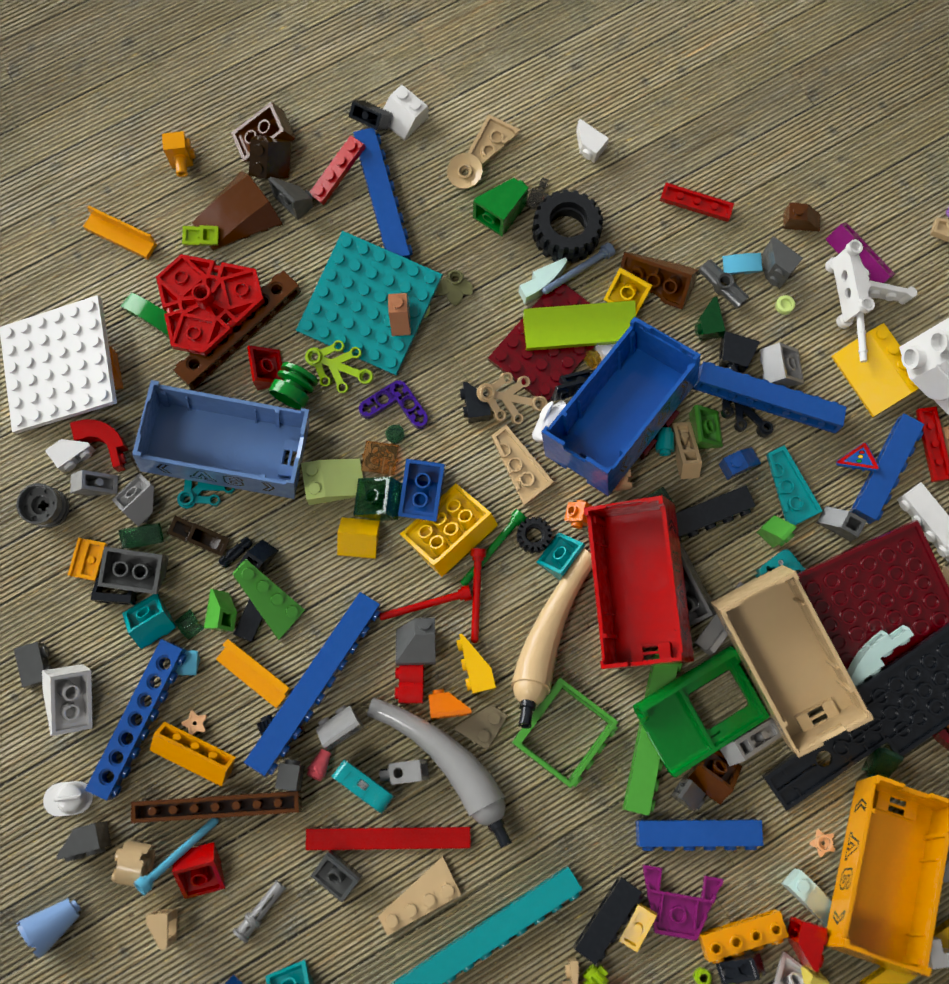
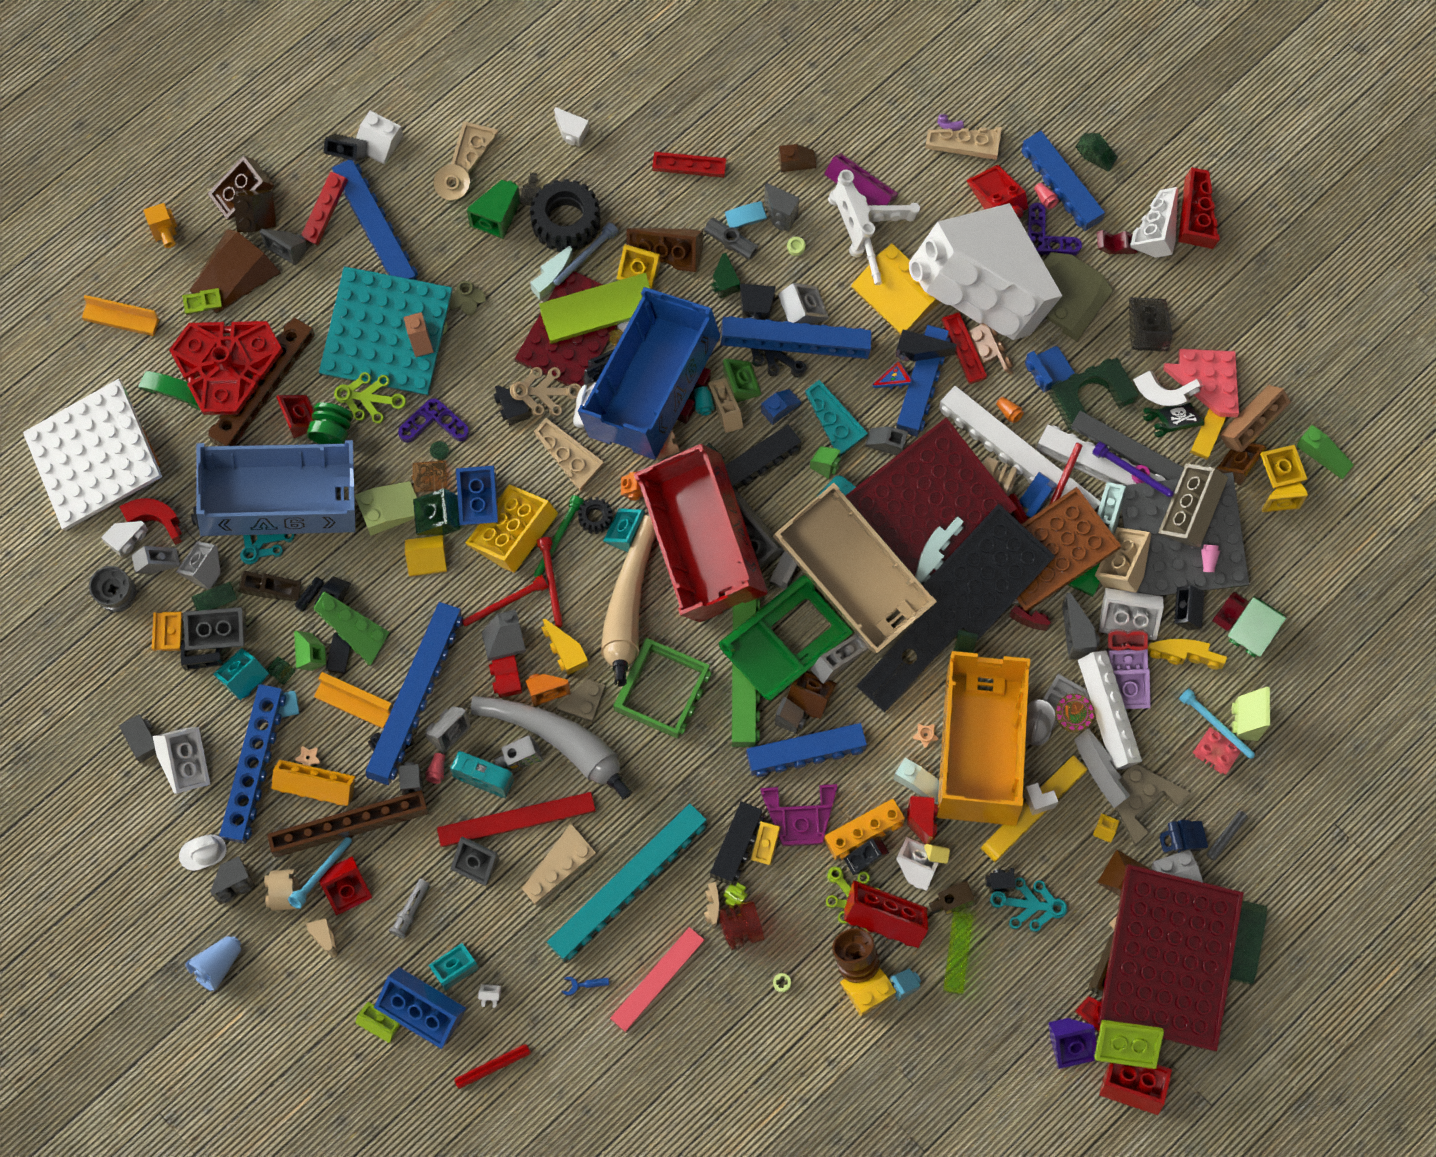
camera: 10 degrees left, 5 degrees down
none -> black slope [896,329,957,362]

